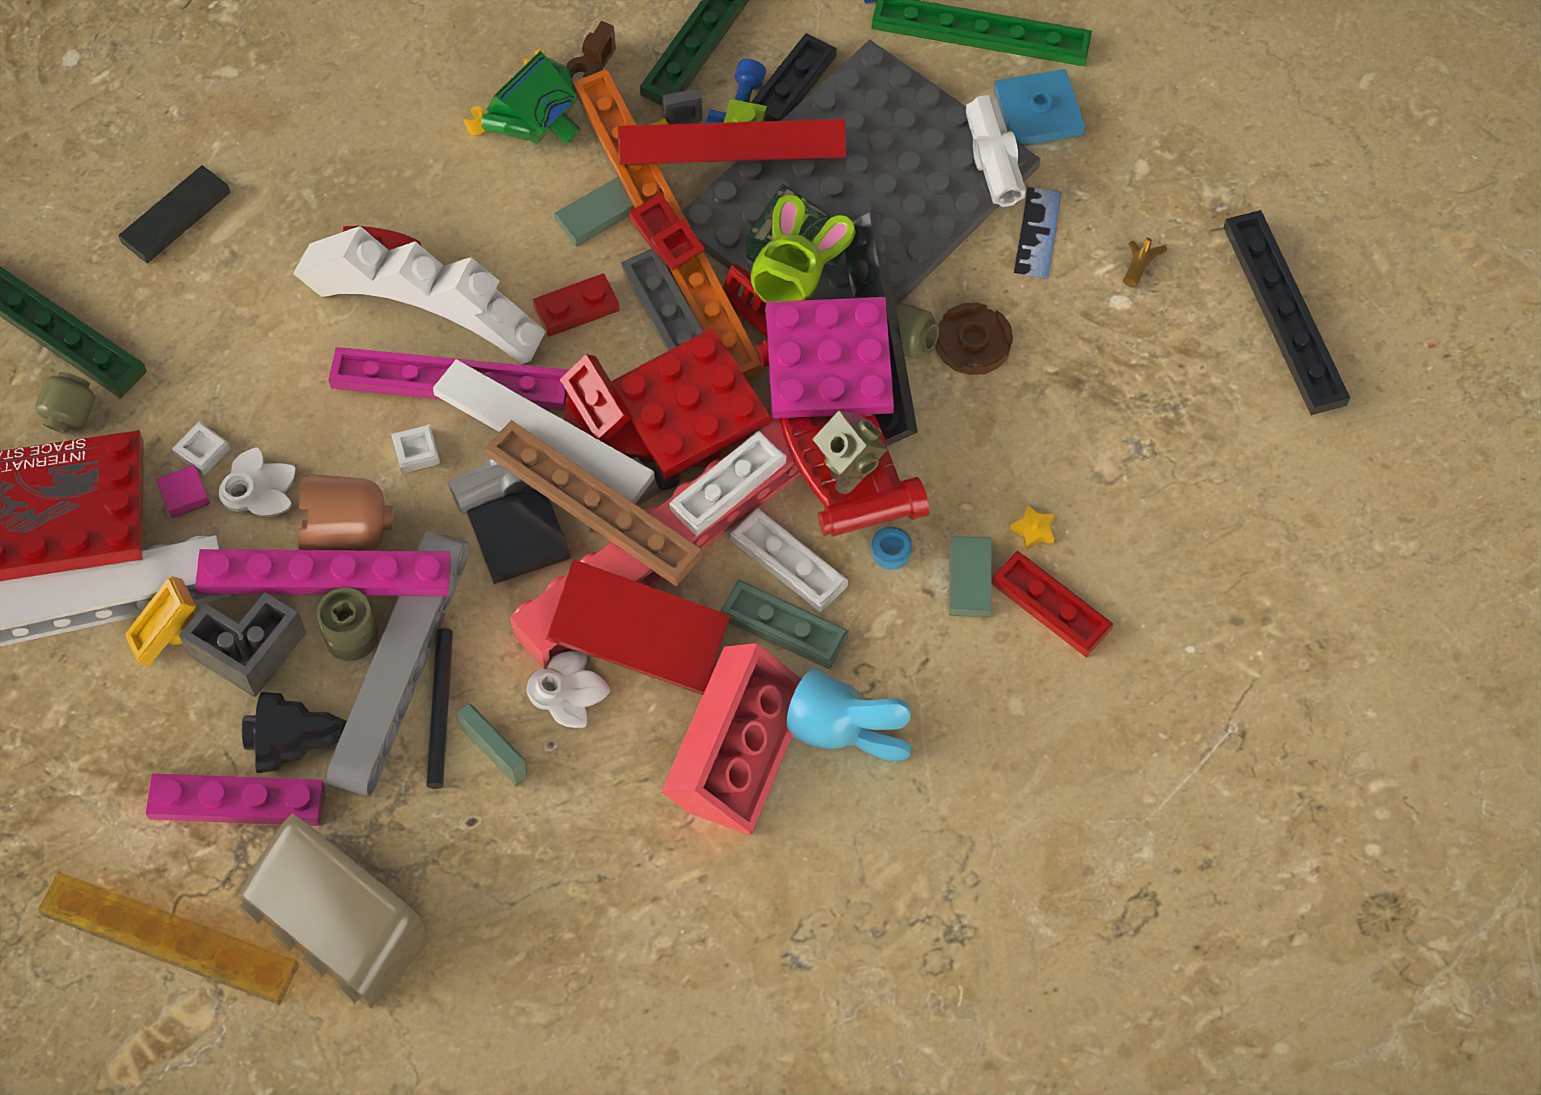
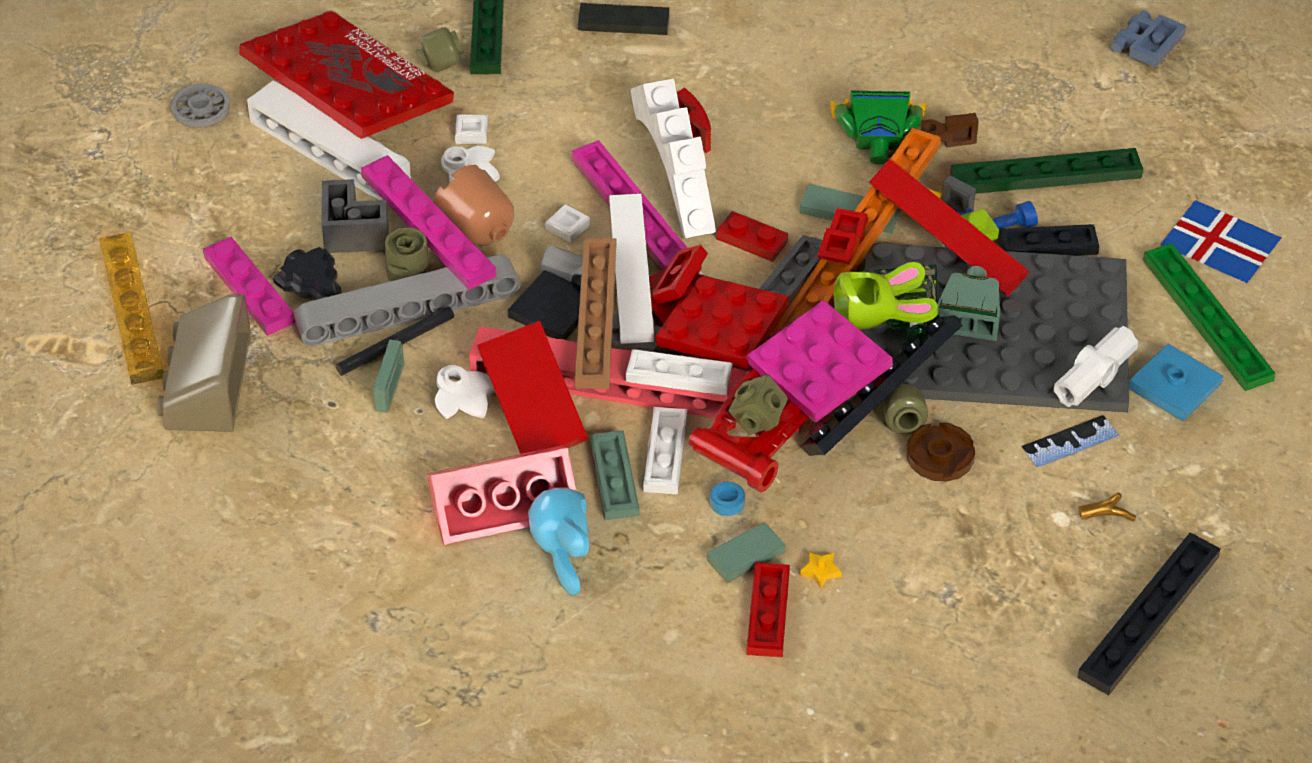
camera: 55 degrees right, 15 degrees down
yellow tile [125,576,196,666] -> none
dark pink tile [156,465,210,518] -> none
none -> sand green torso [937,266,1000,341]

